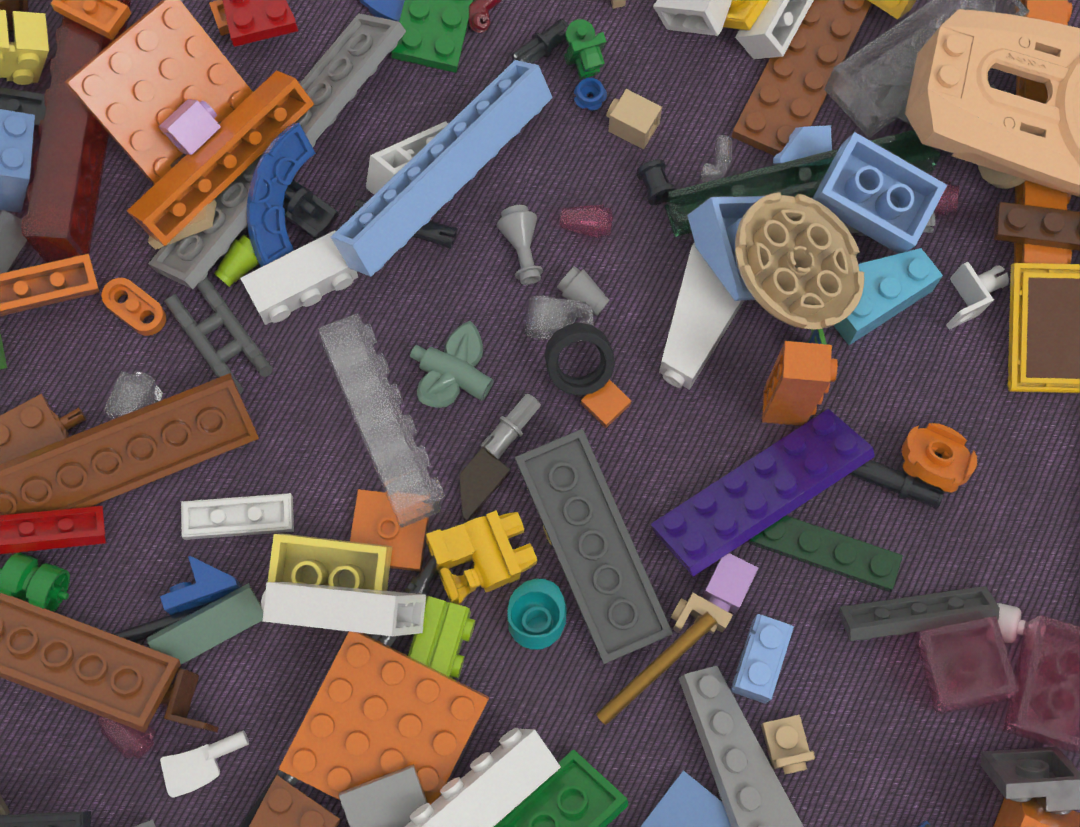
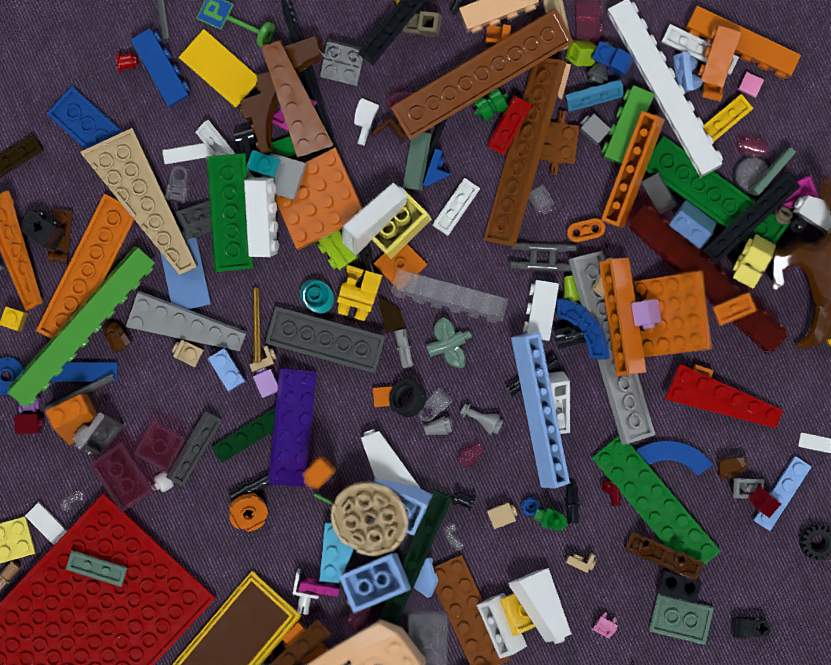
camera: 130 degrees right, 15 degrees up
none -> dark pink wing [299,577,340,597]

